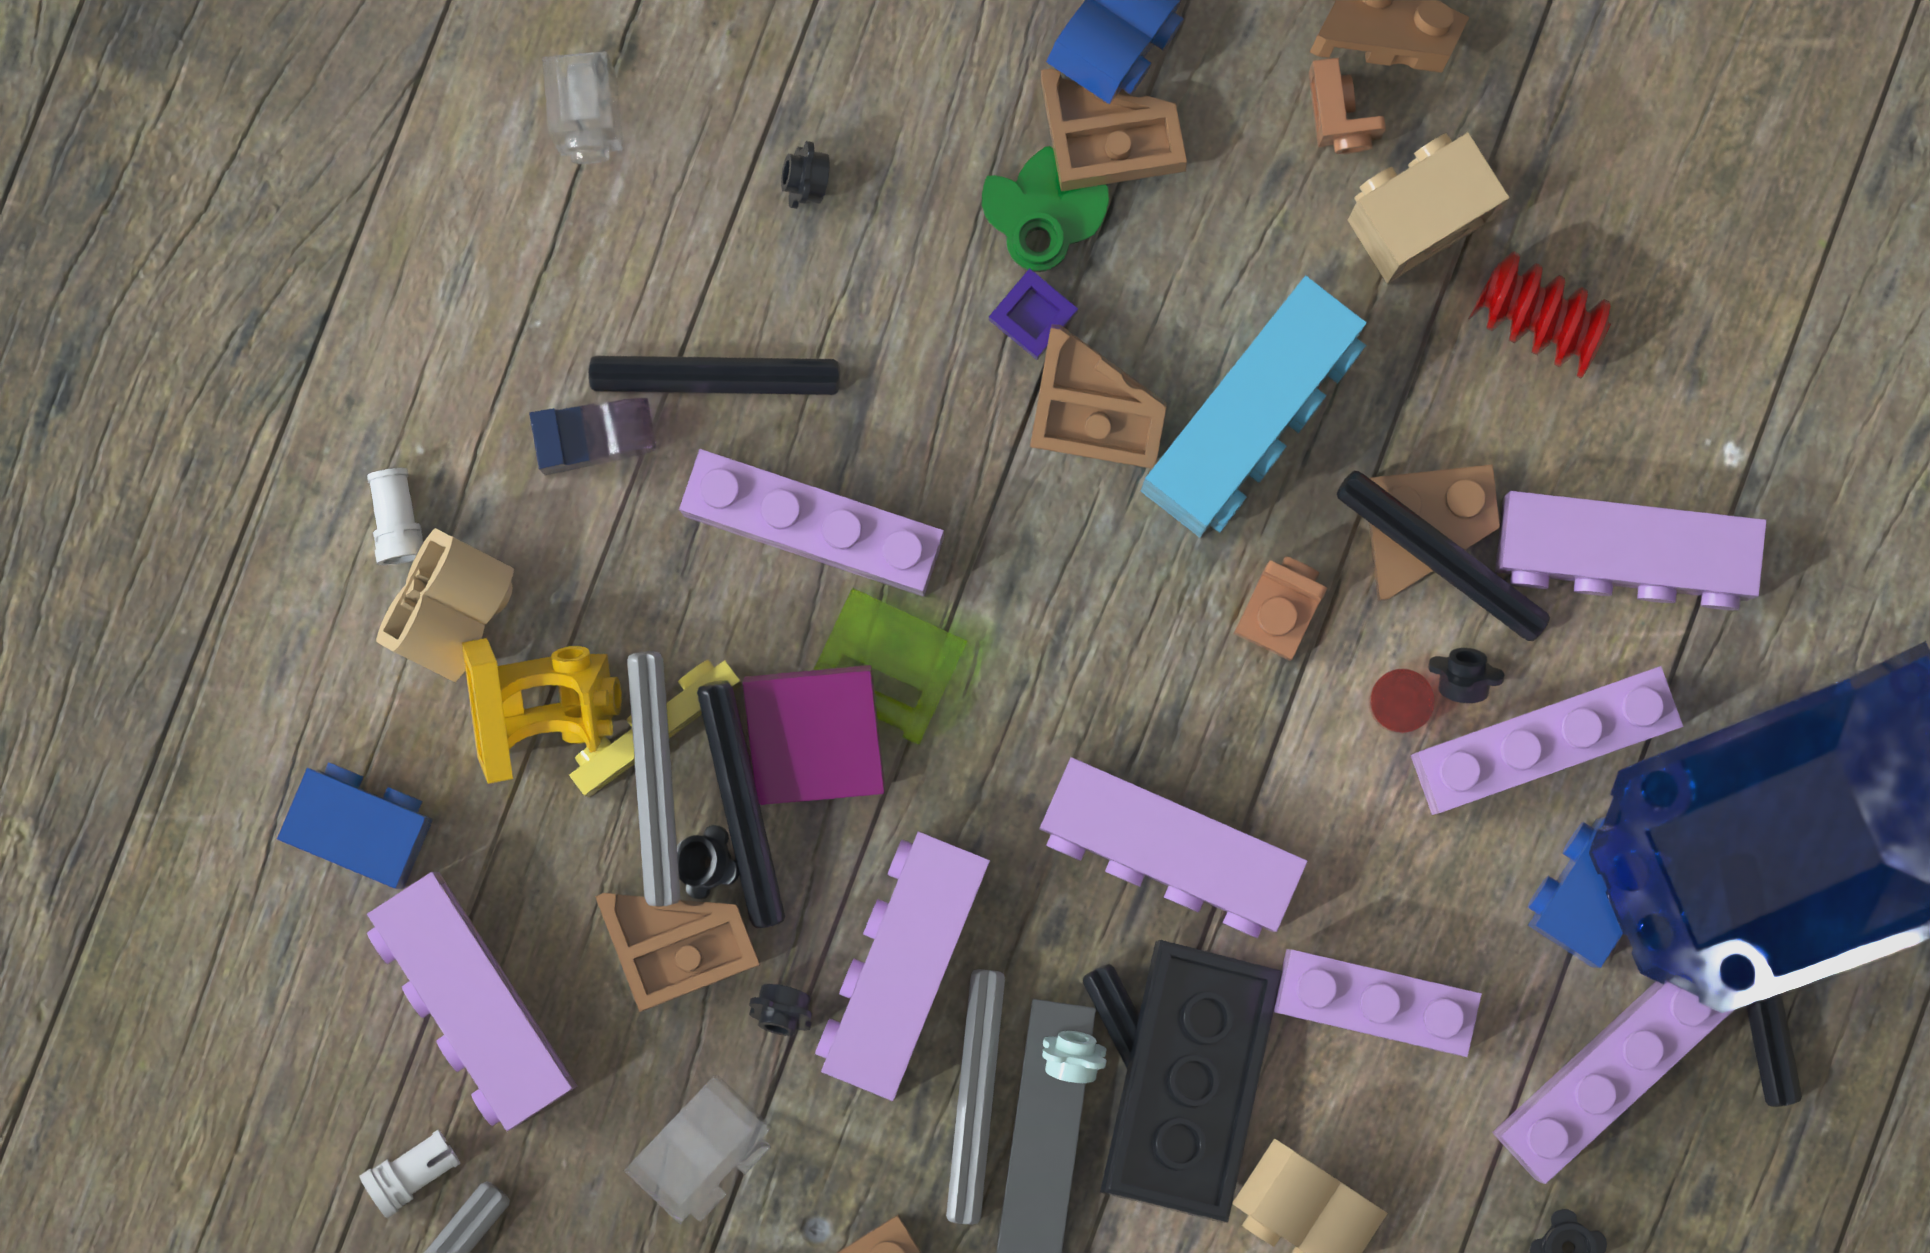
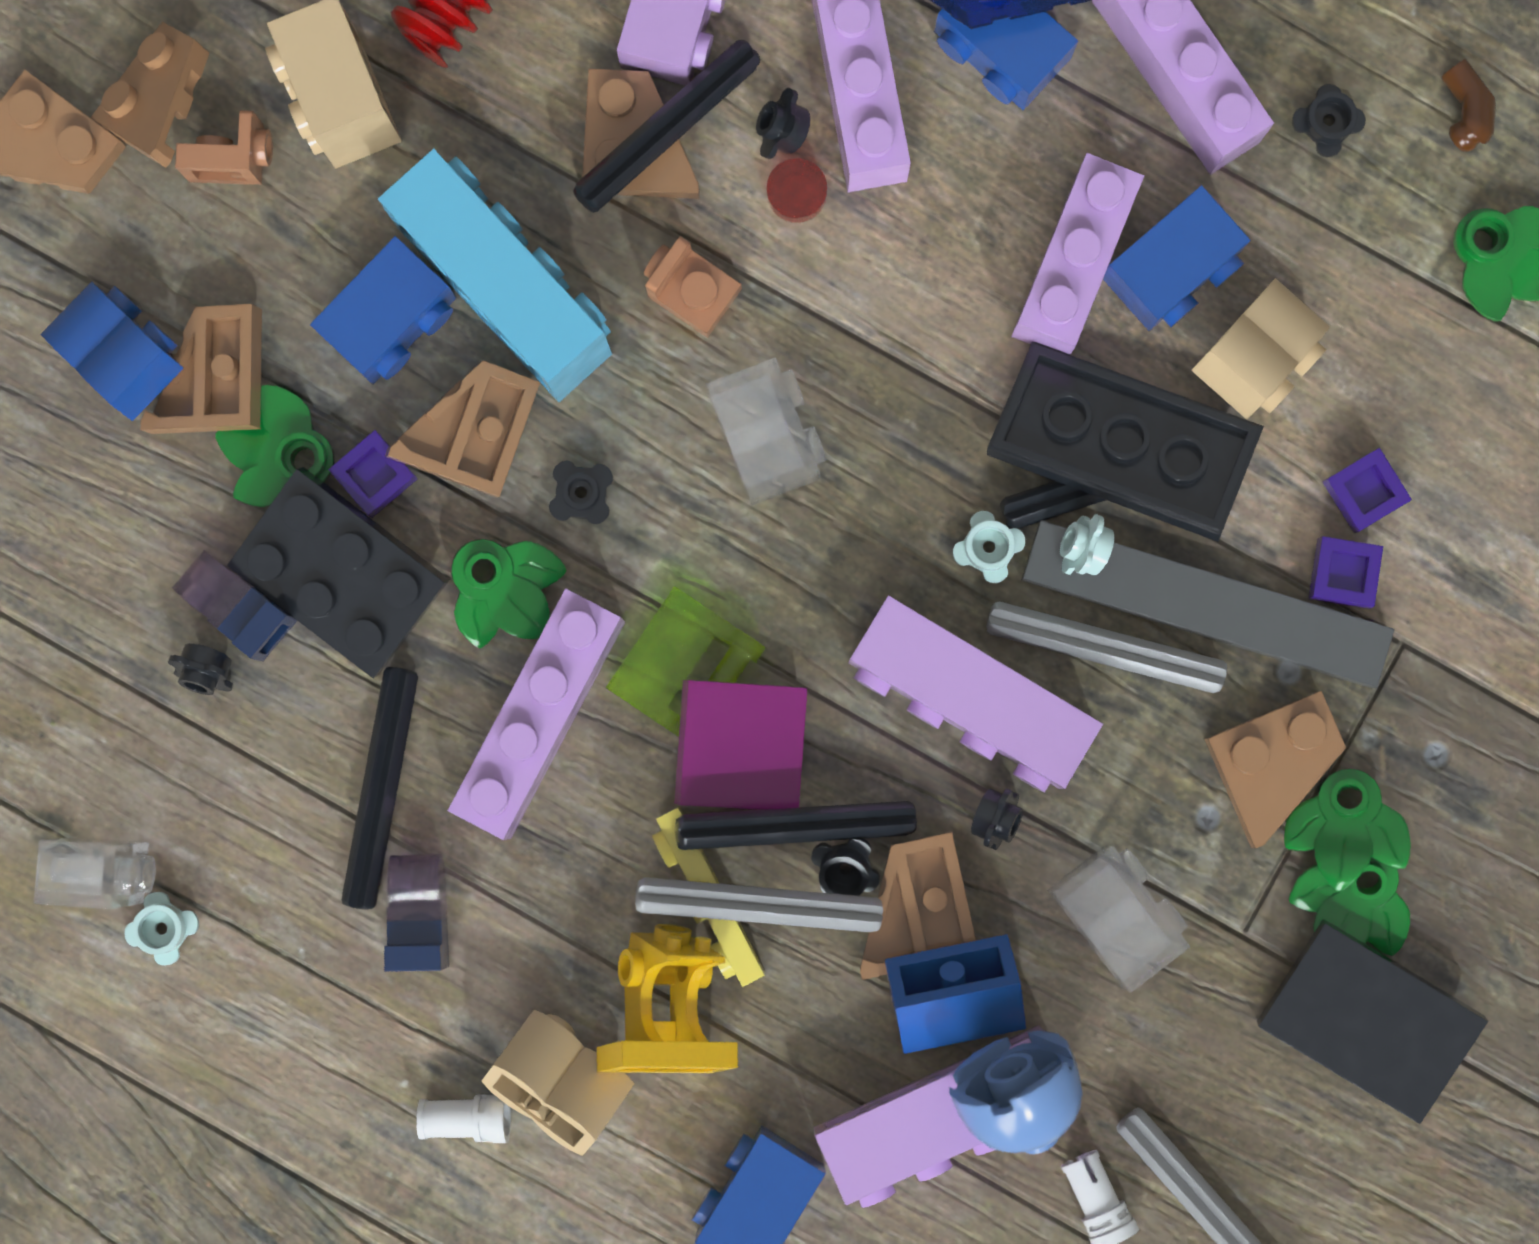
camera: 80 degrees left, 0 degrees up
lavender brick [1039,757,1307,938] -> none
none -> light aqua plate [124,892,199,965]
none -> leg [172,549,297,662]
none -> black plate [227,467,450,679]
none -> blue brick [310,236,456,385]
none -> green plate [451,539,566,648]
none -> black plate [549,461,613,525]
none -> clear brick [706,358,827,506]
none -> blue brick [885,934,1026,1054]
none -> medium blue cylinder [949,1031,1083,1154]
none -> light aqua plate [953,511,1025,583]
none -> blue brick [1103,185,1251,331]

